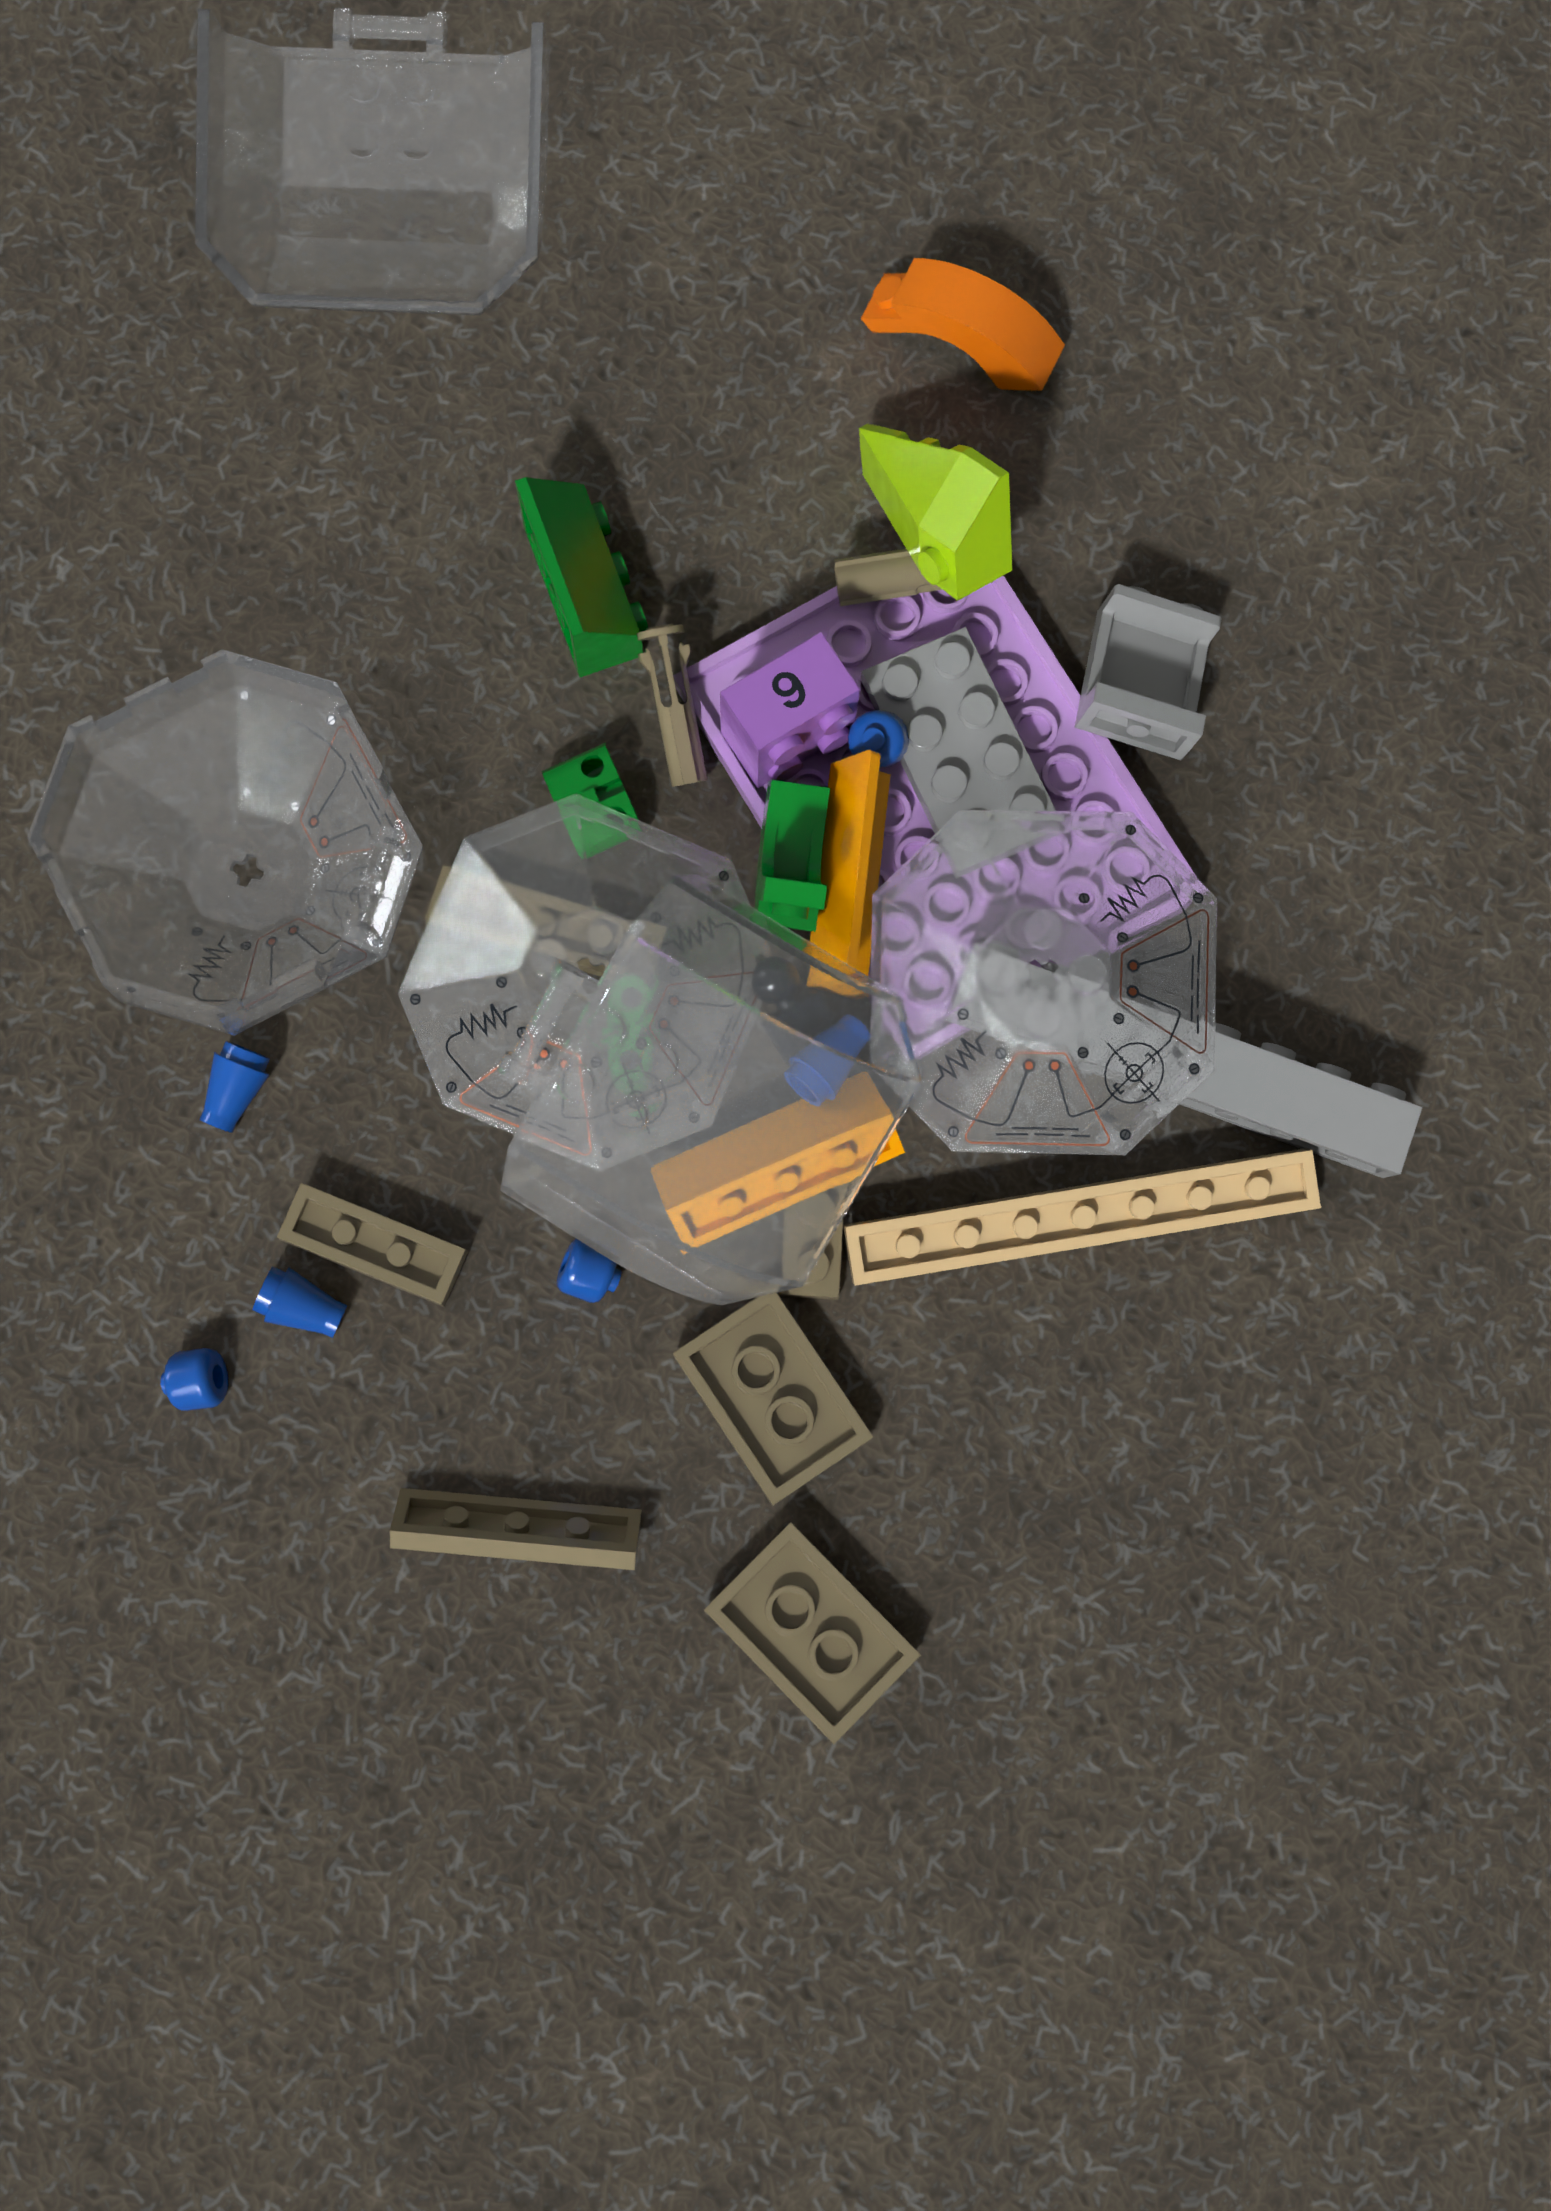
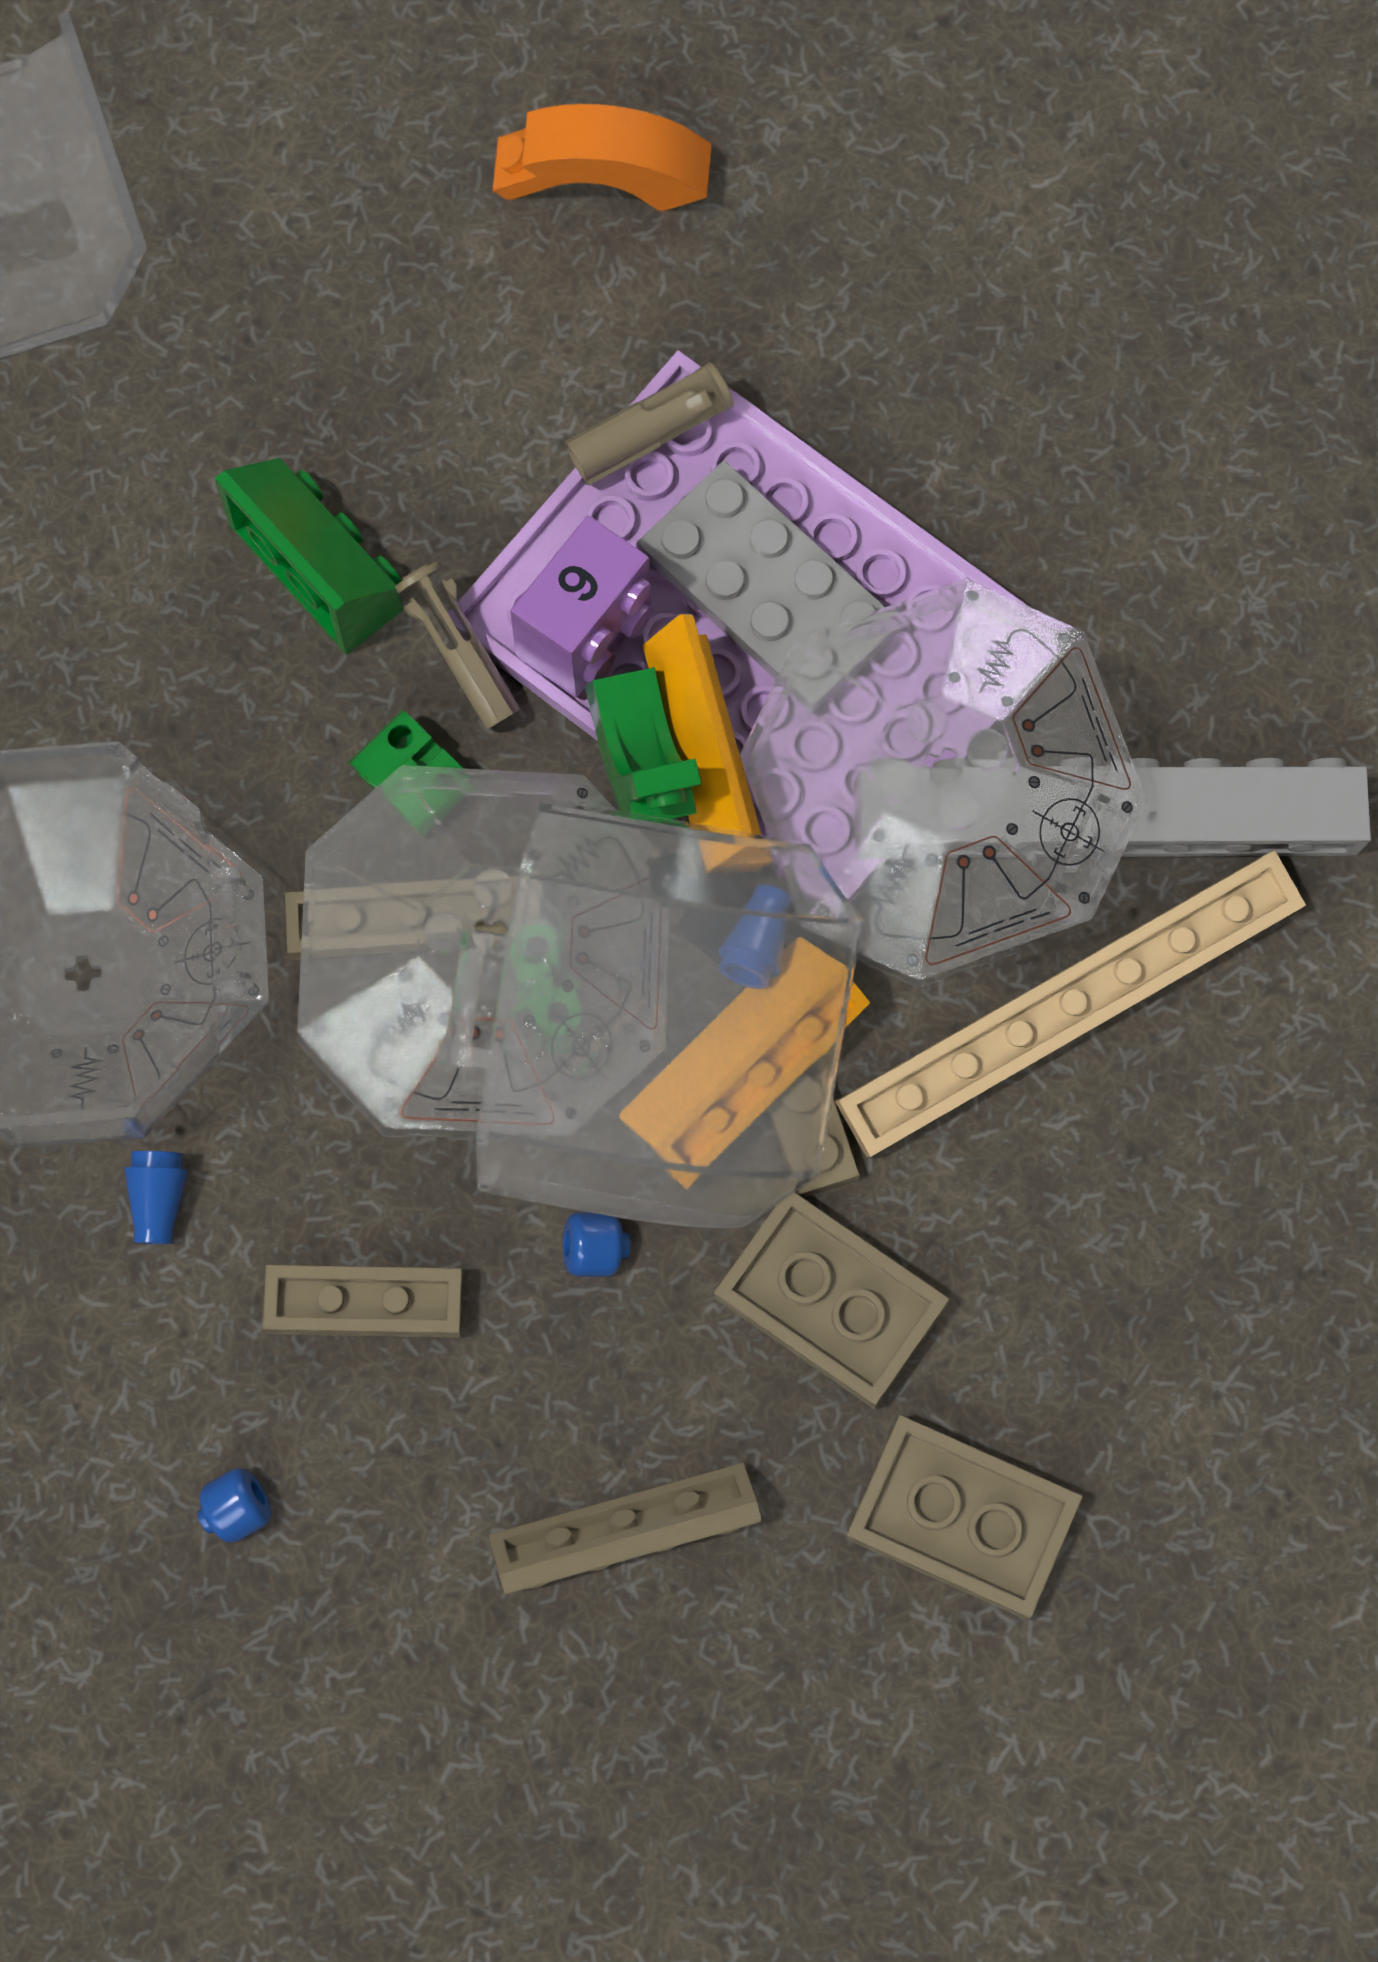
camera: 15 degrees left, 5 degrees down
blue cone [252,1266,348,1338] -> none
blue piece [848,710,909,768] -> none
lime wedge [859,423,1012,601] -> none
light grey panel [1074,584,1222,760] -> none

